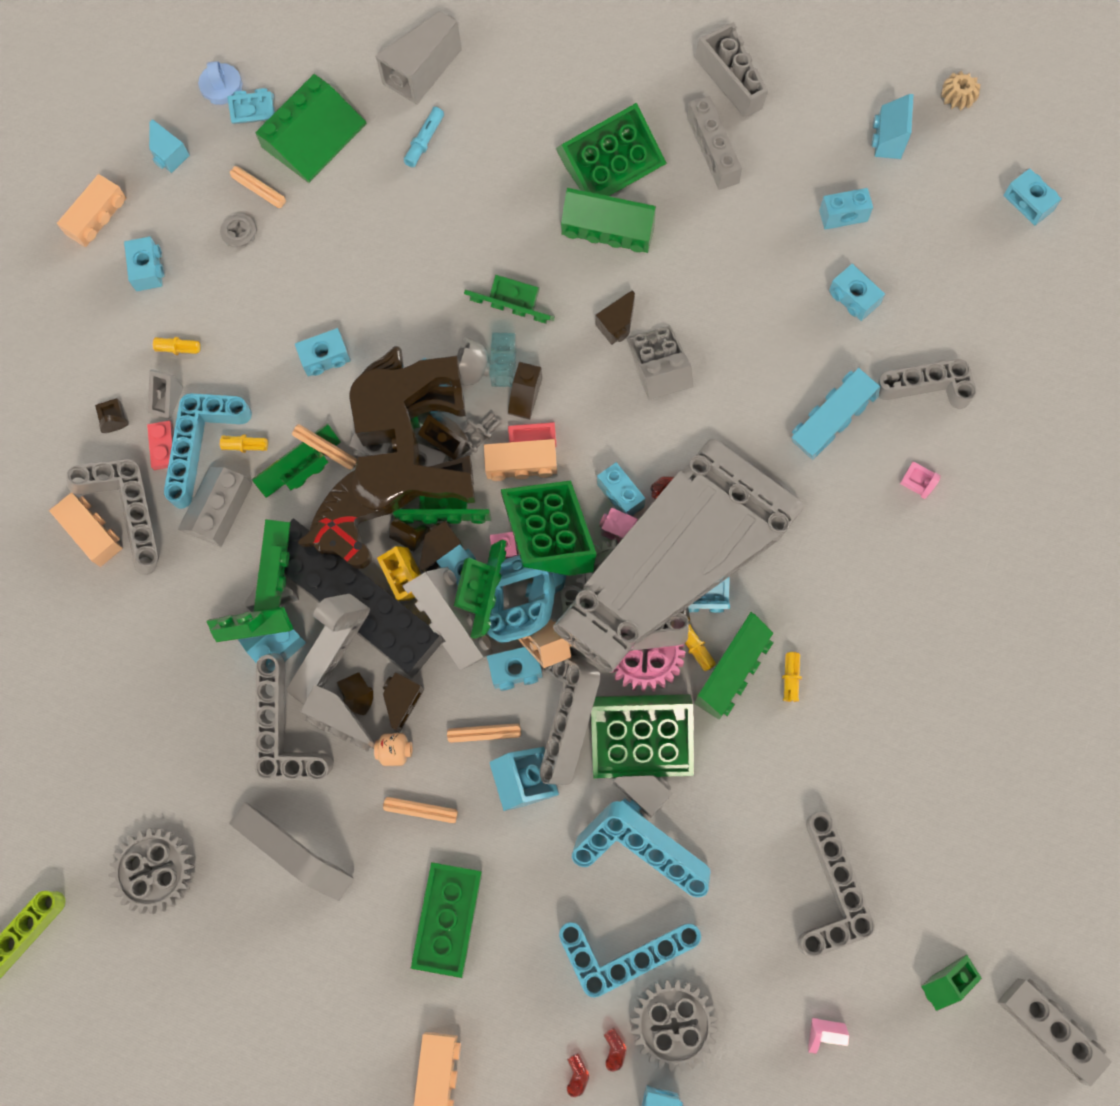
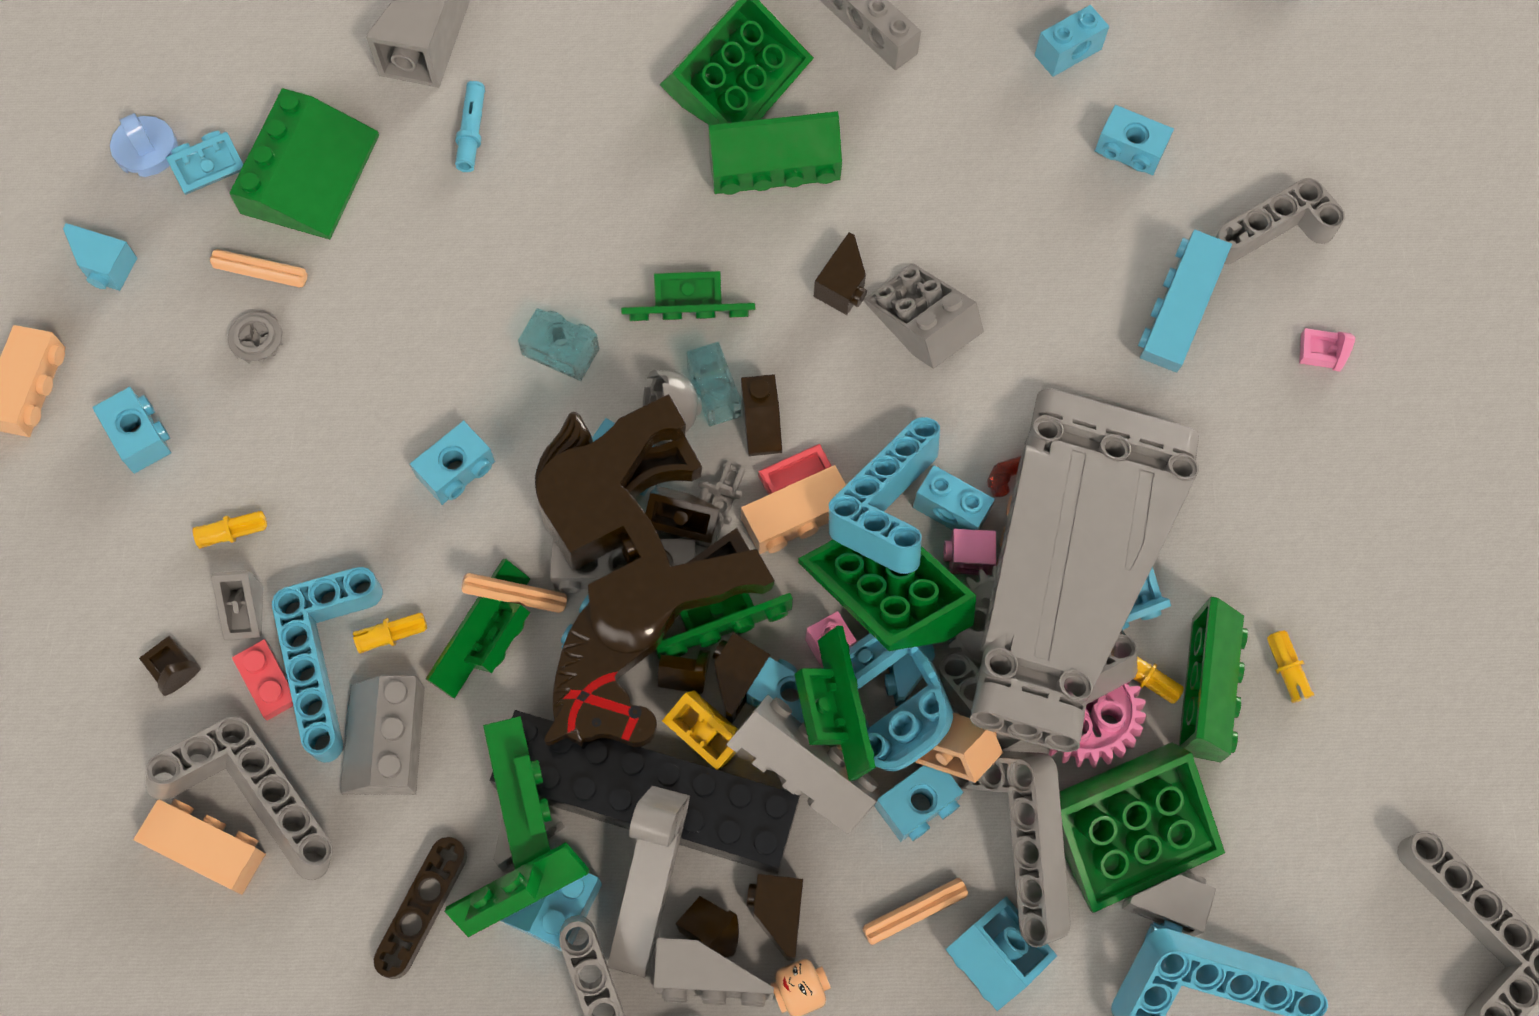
camera: 30 degrees left, 5 degrees down
none -> dark brown beam [373,837,467,979]
none -> clear light blue brick [518,308,600,381]
none -> medium azure beam [829,417,940,574]

